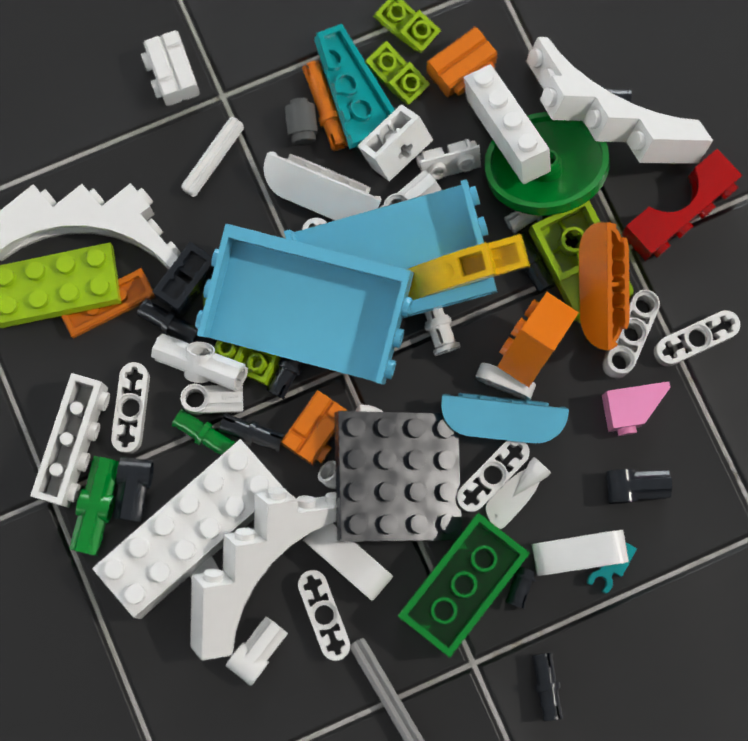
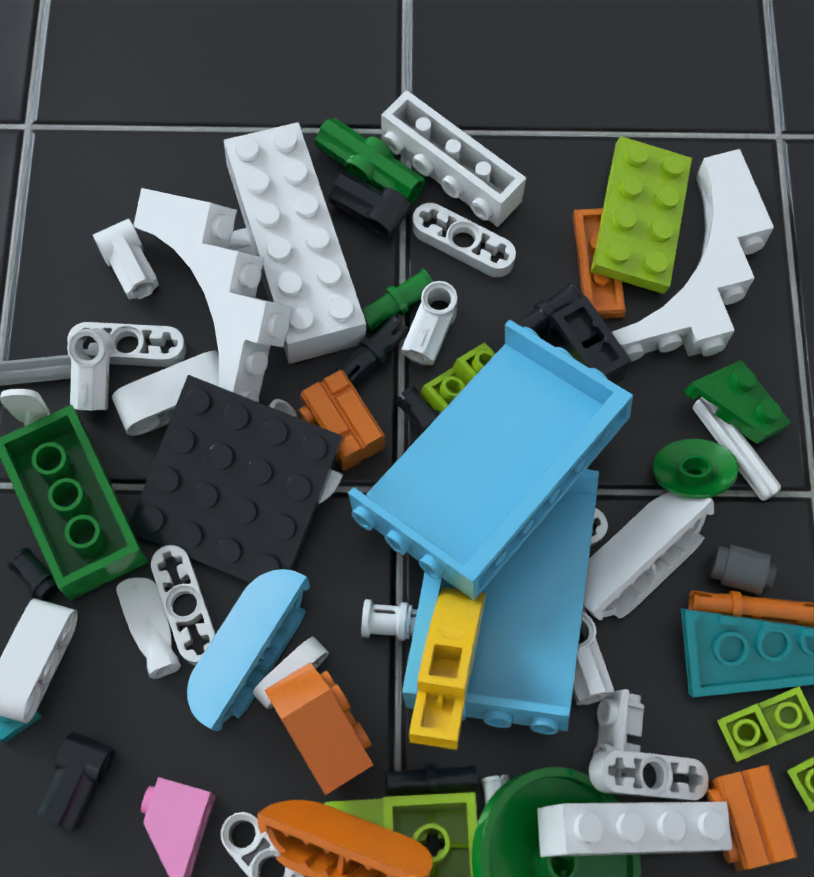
camera: 115 degrees right, 10 degrees down
white piece [151,333,248,391] -> none
white brick [358,104,433,181] -> none
none -> white piece [0,389,50,426]
none -> white piece [67,328,114,411]
none -> white beam [589,750,709,800]
none -> green dish [653,439,738,499]
none -> green wing [684,360,791,444]

